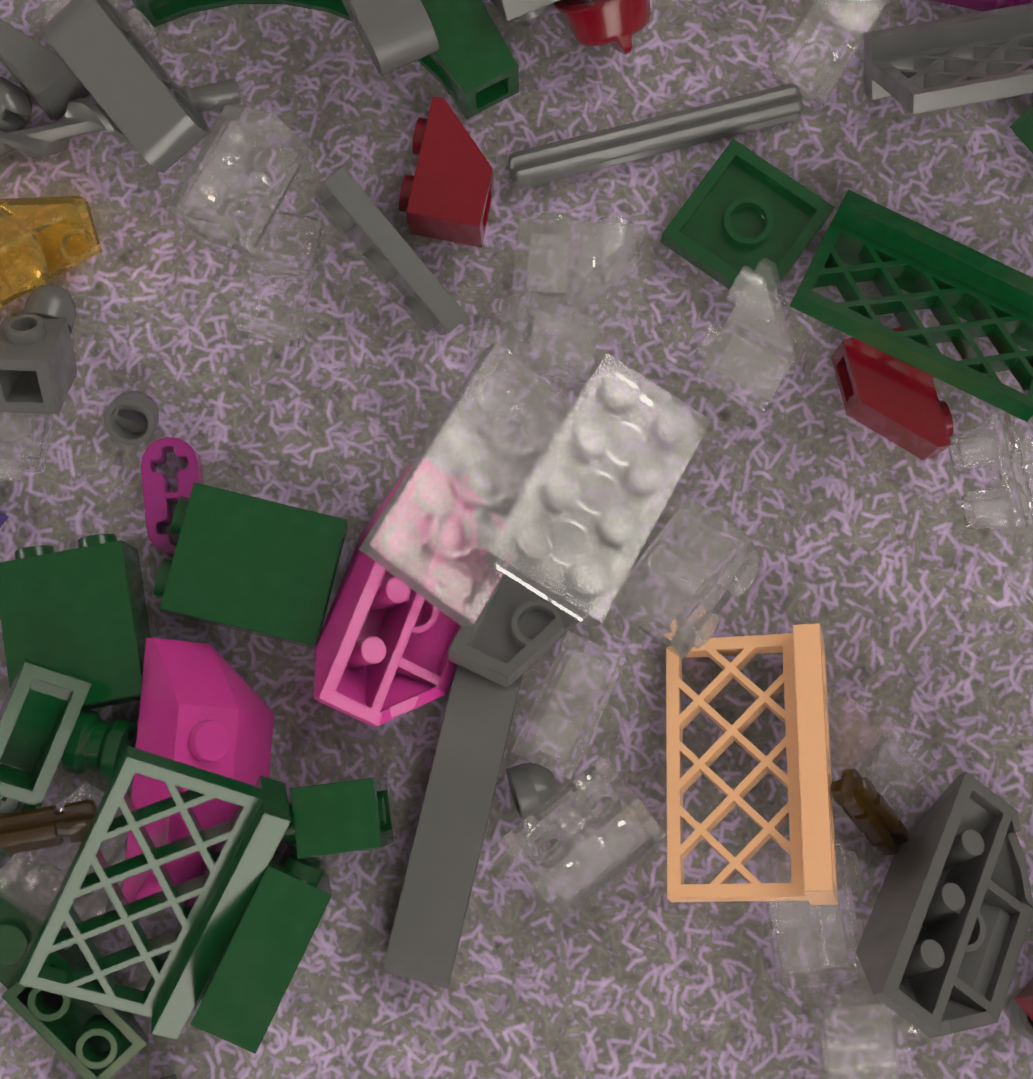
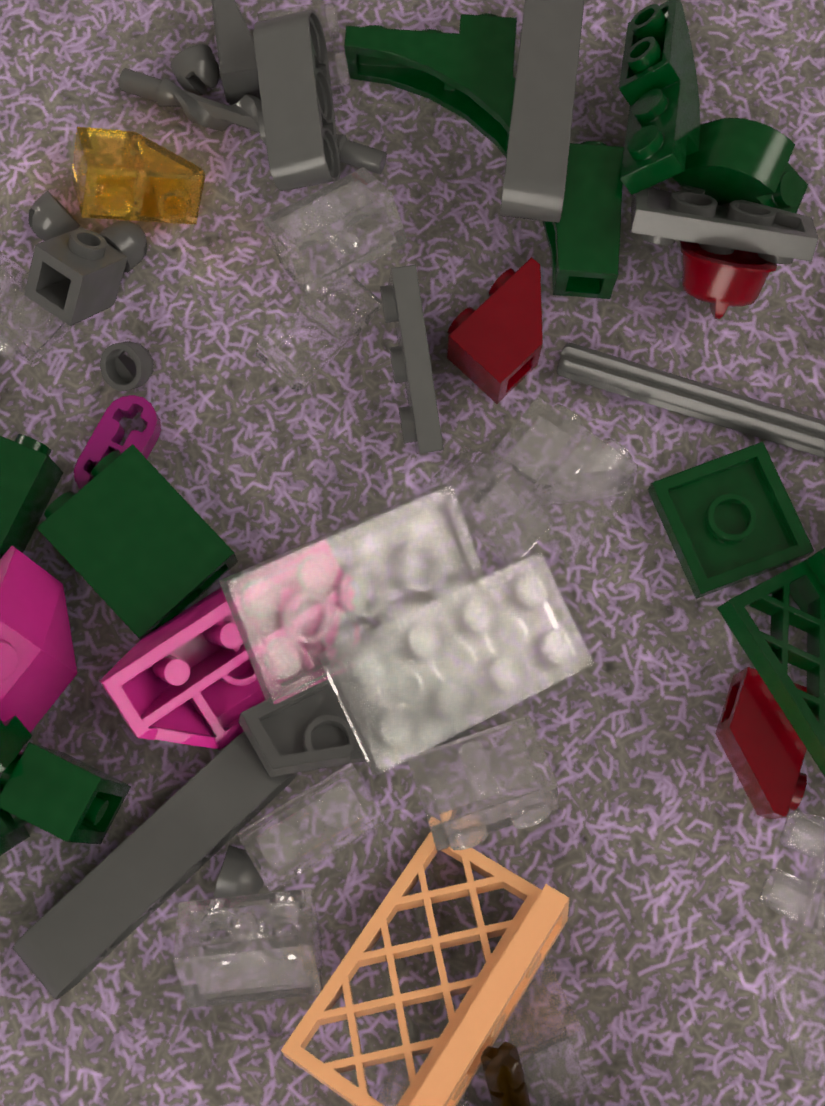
camera: 30 degrees right, 5 degrees down
clear slope [694,258,799,413] -> none

